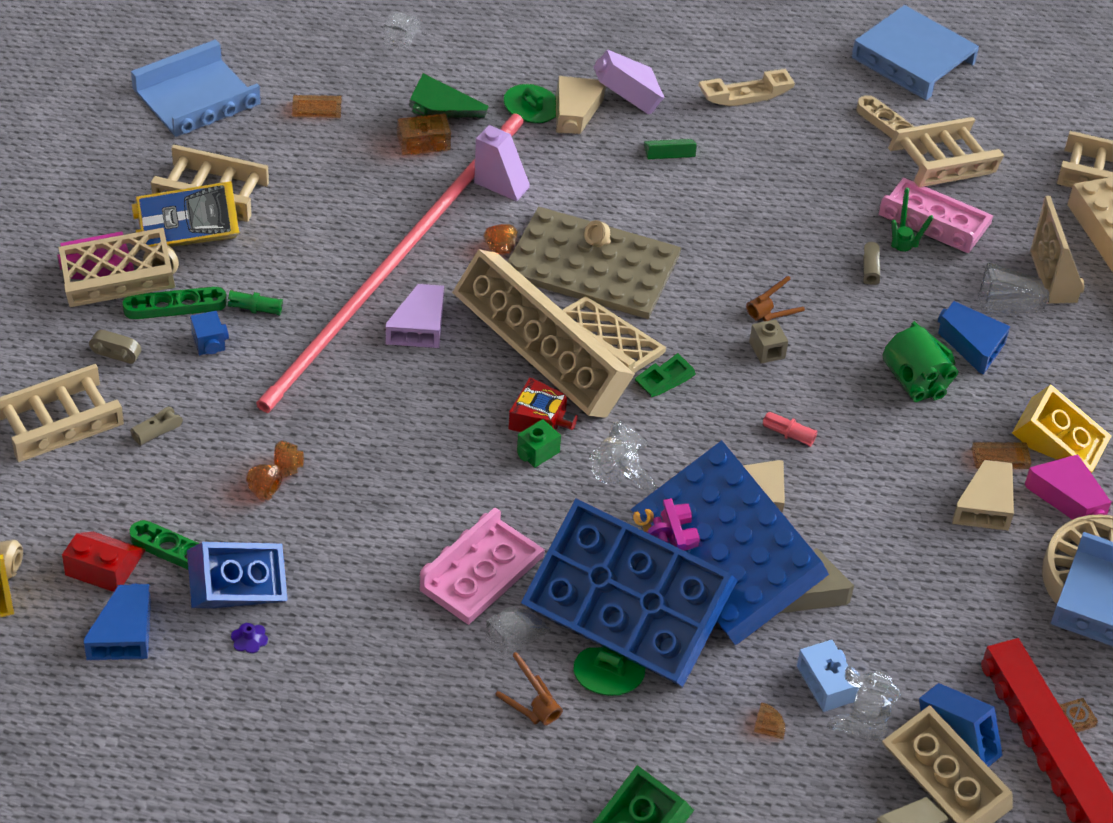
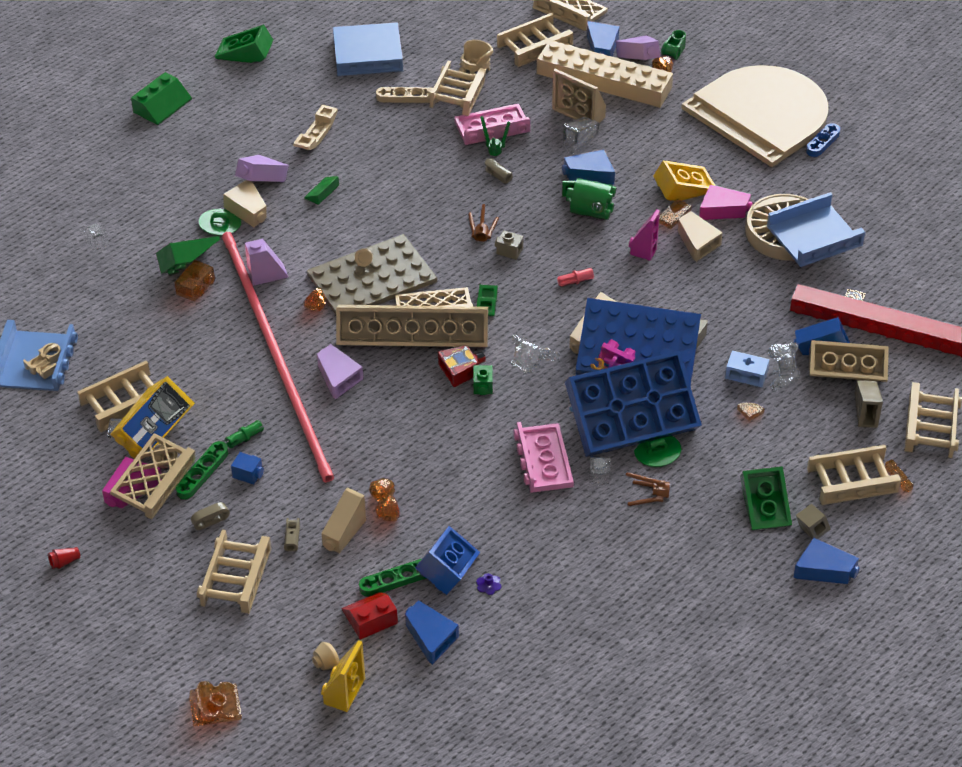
camera: 45 degrees left, 0 degrees up
clear orange tile [292,95,342,118] -> none
none -> tan piece [23,343,61,379]
none -> tan slope [322,488,366,553]
none -> tan hair [459,40,493,75]
none -> dark pink slope [629,209,660,261]

